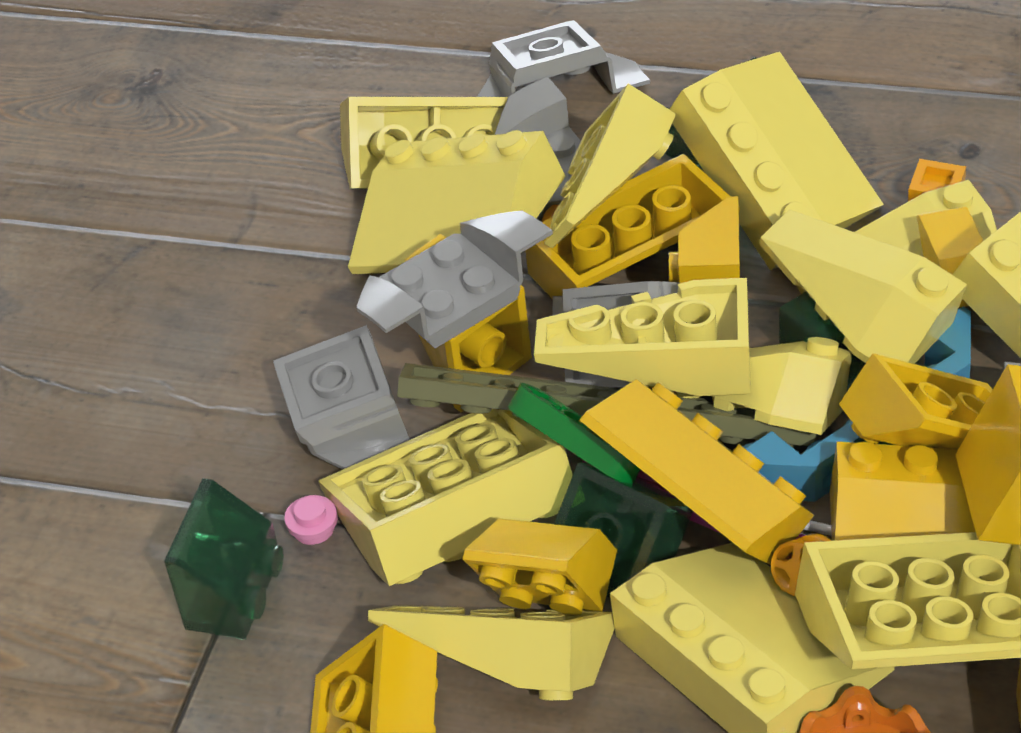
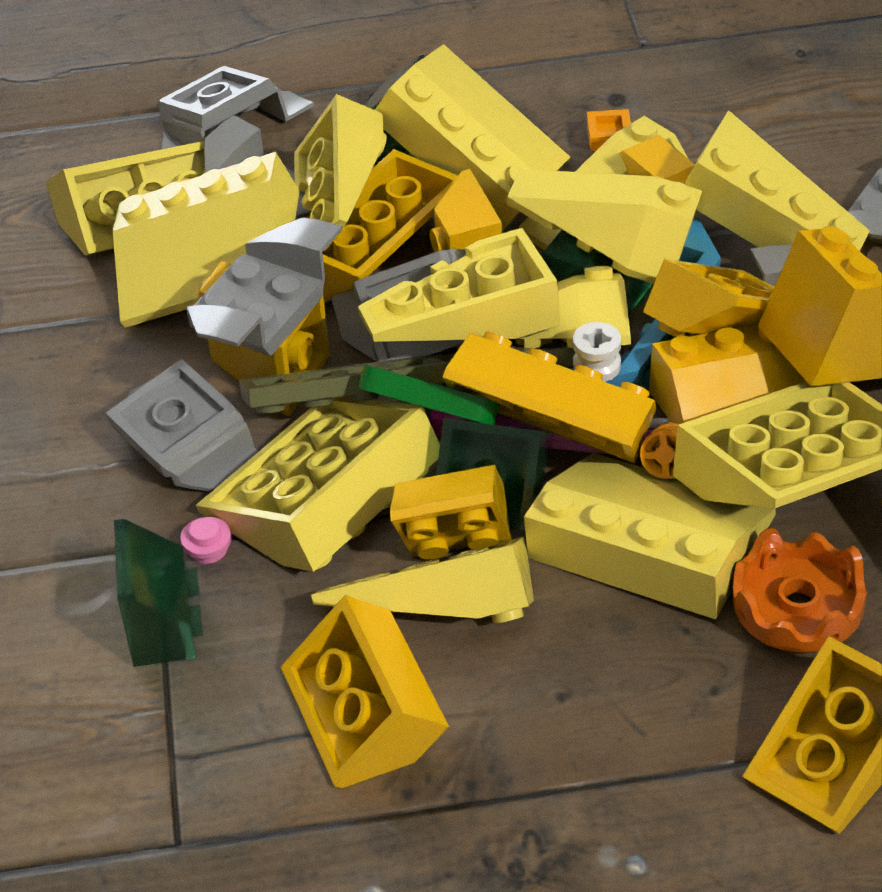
camera: 25 degrees left, 0 degrees up
none -> white wheel [573,322,621,382]

